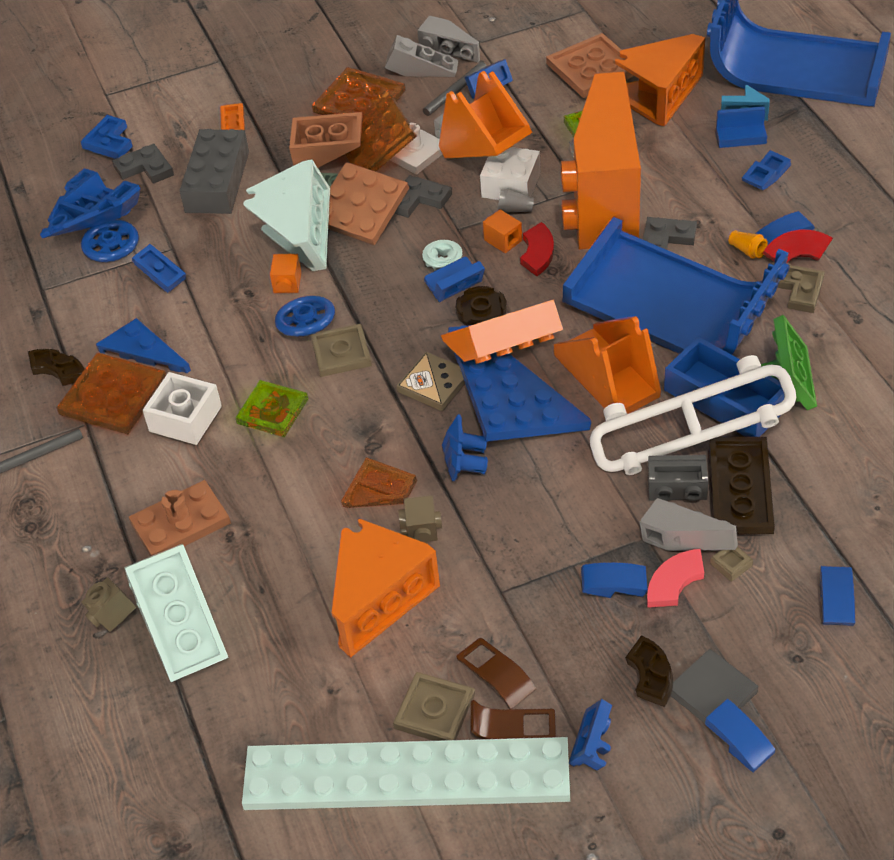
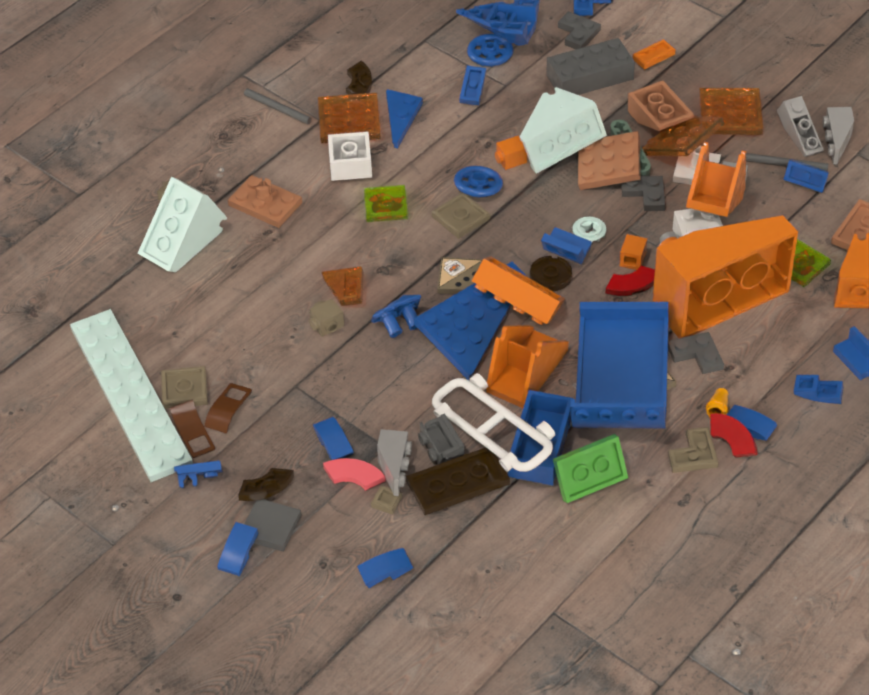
camera: 60 degrees right, 0 degrees up
orange ladder [331,519,440,658] -> none

